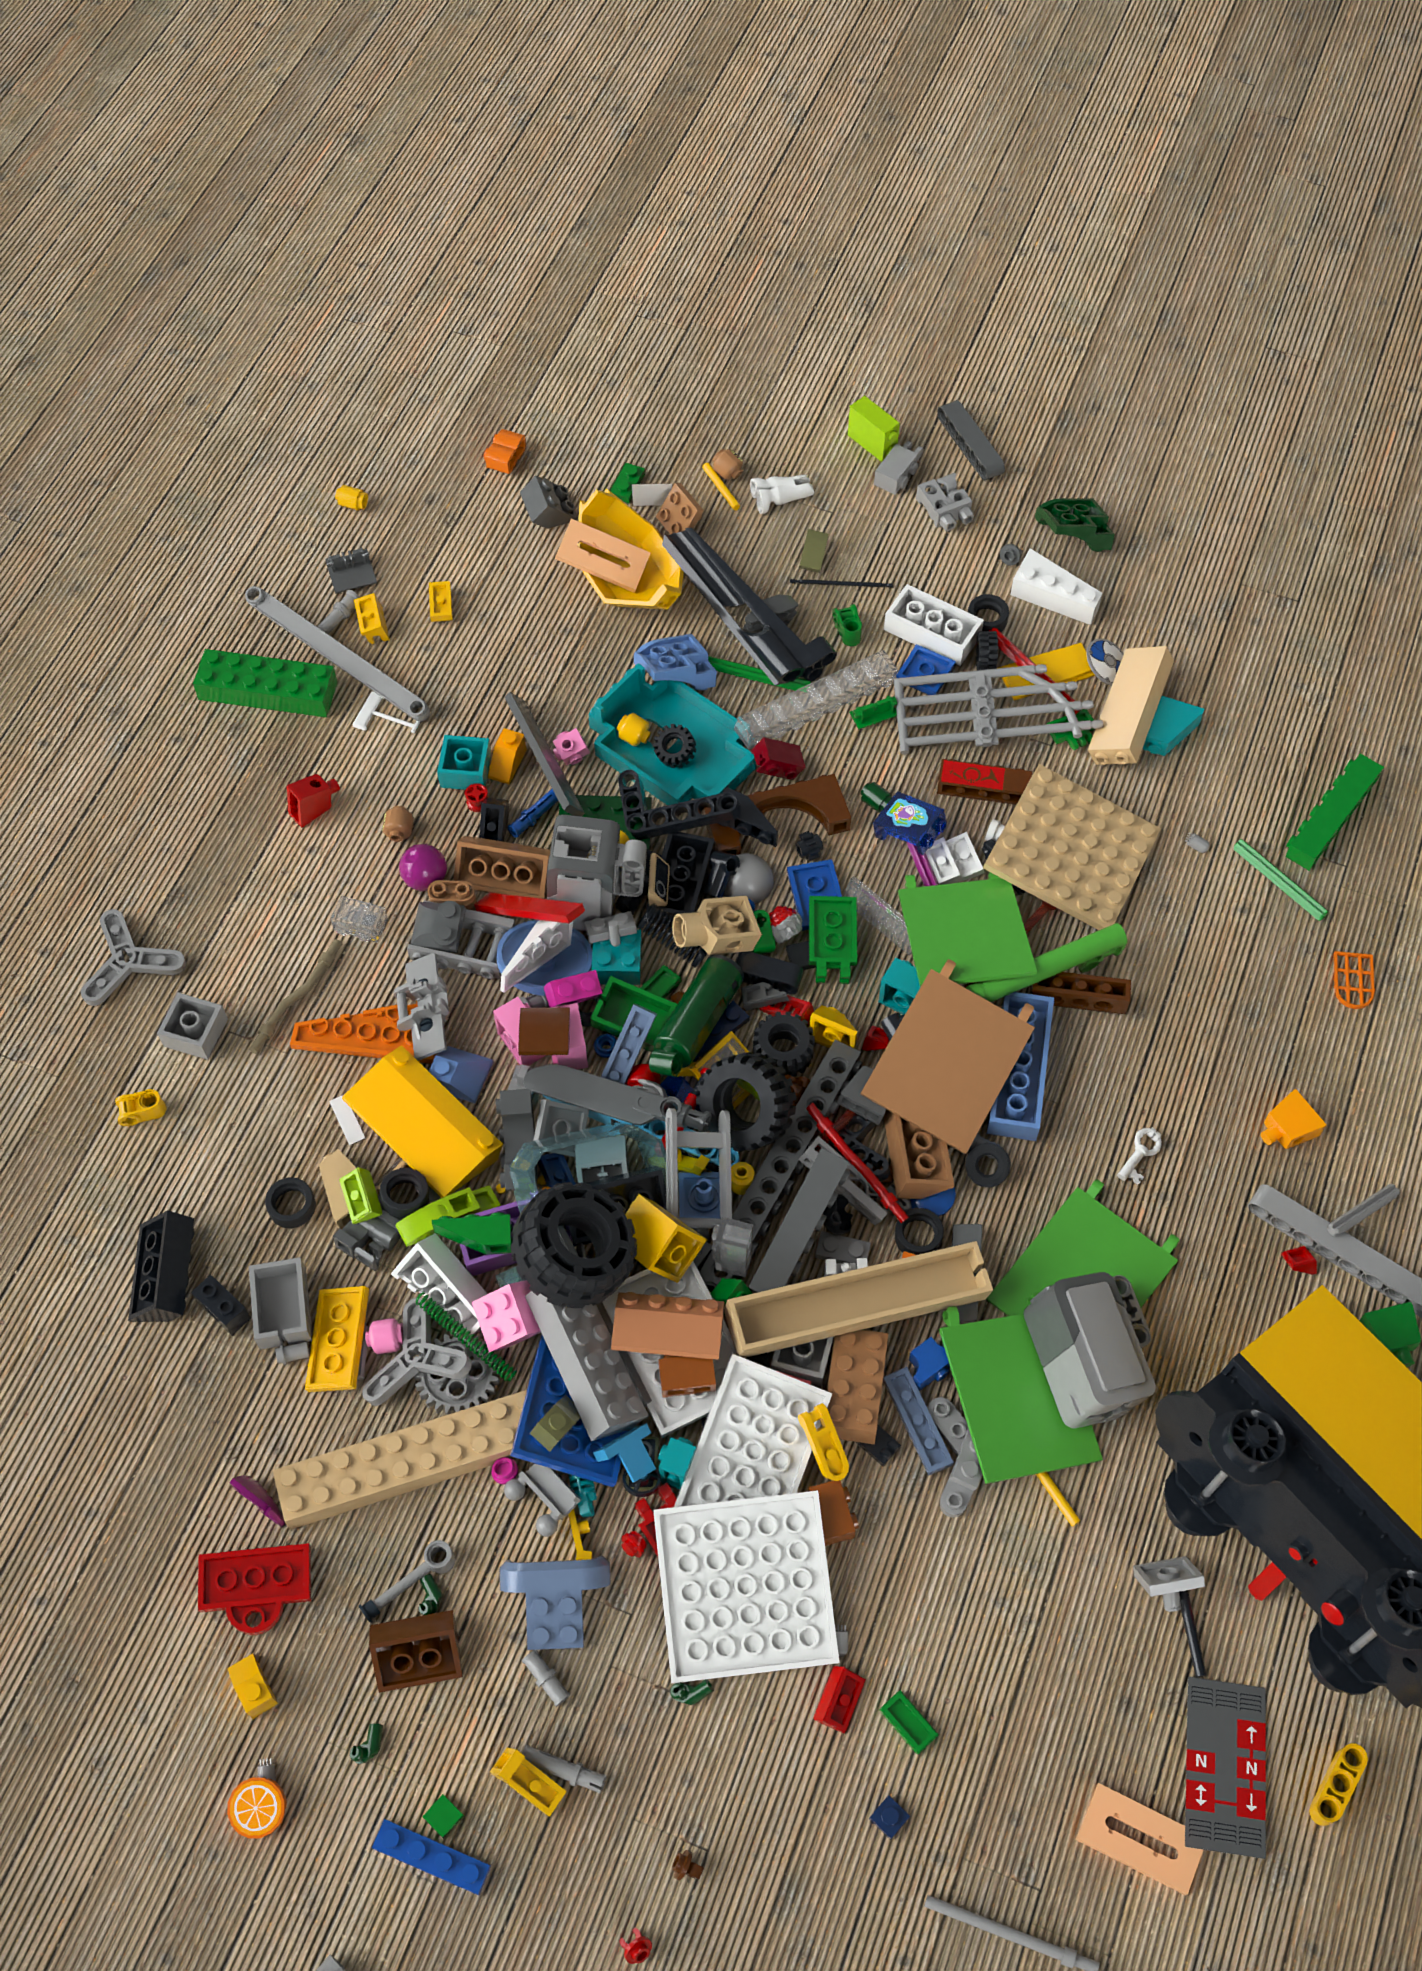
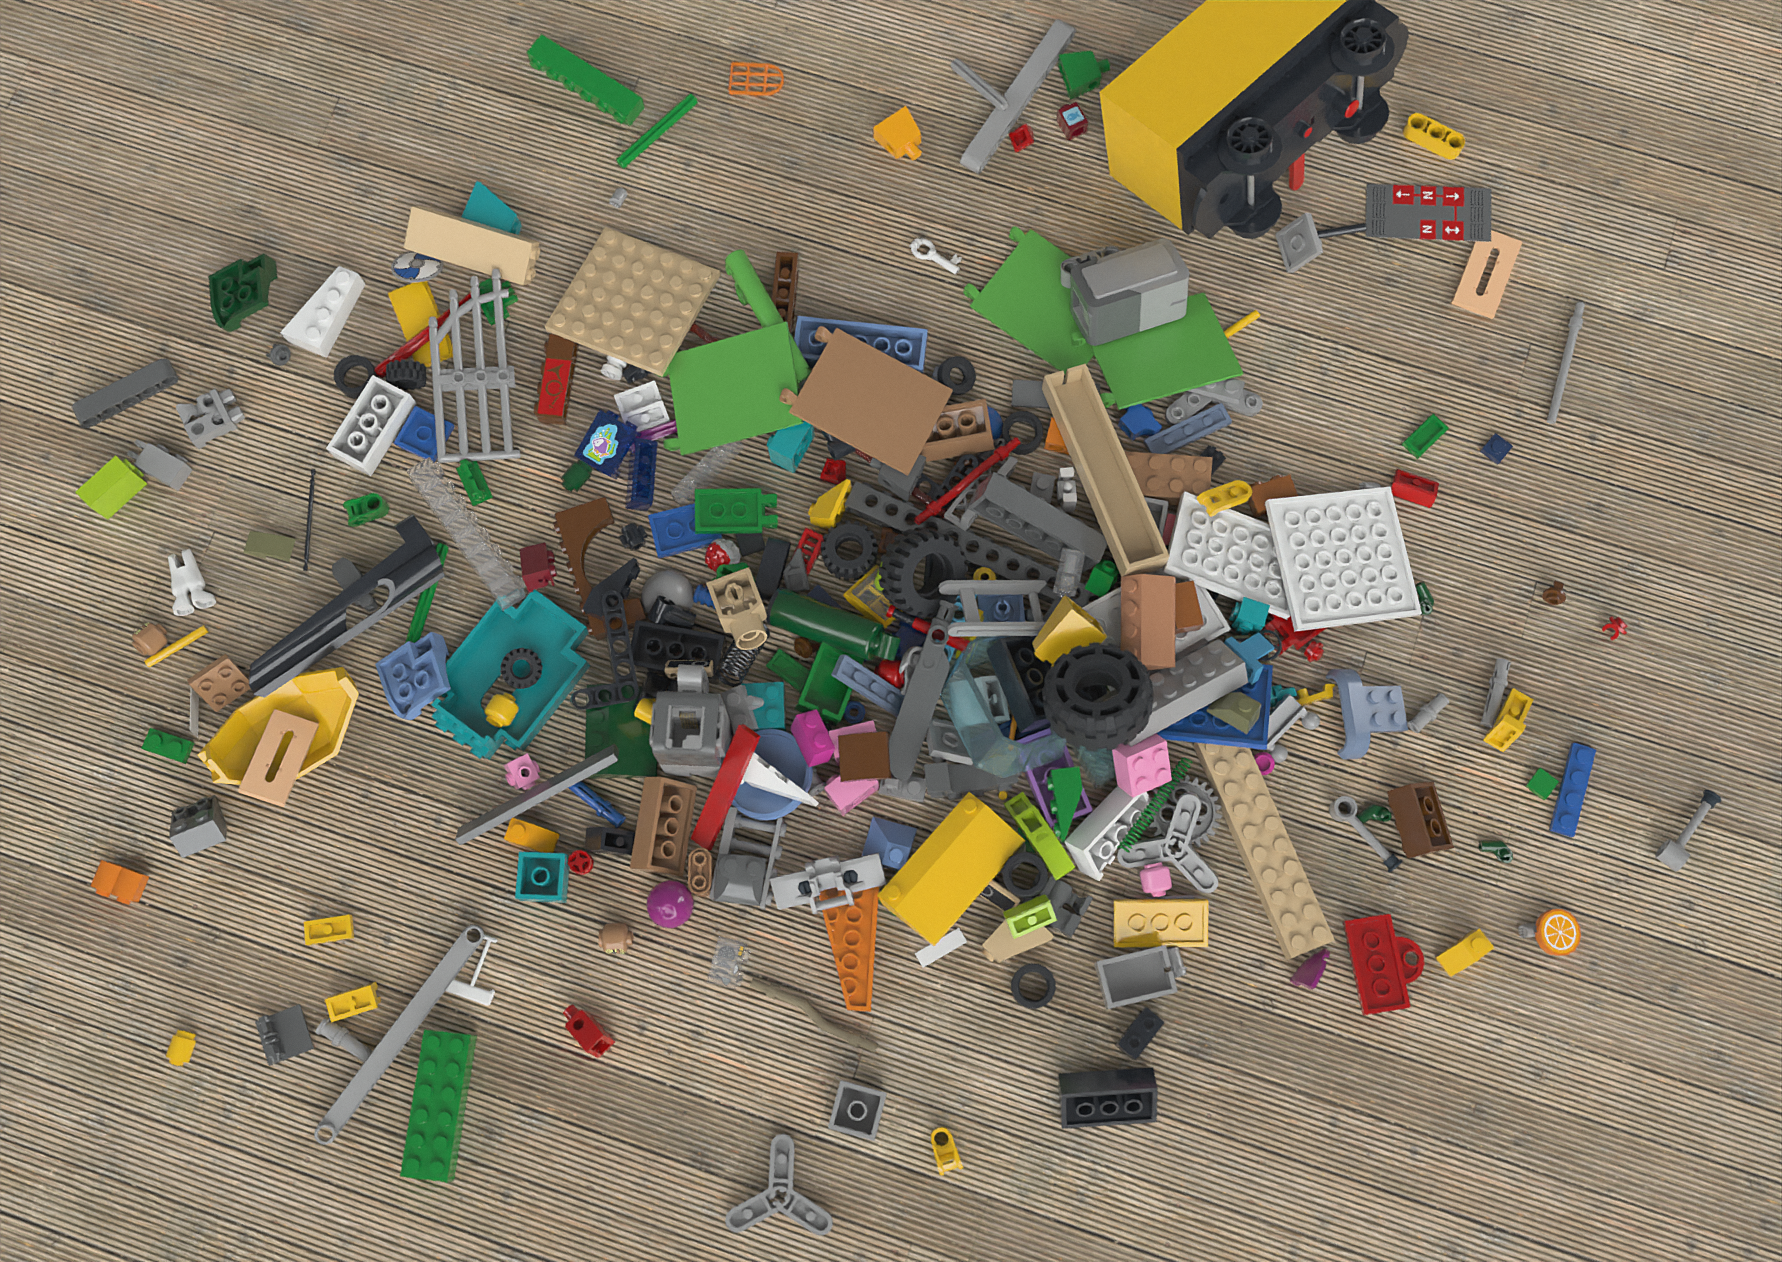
camera: 90 degrees left, 15 degrees up
none -> clear blue brick [625,438,658,512]

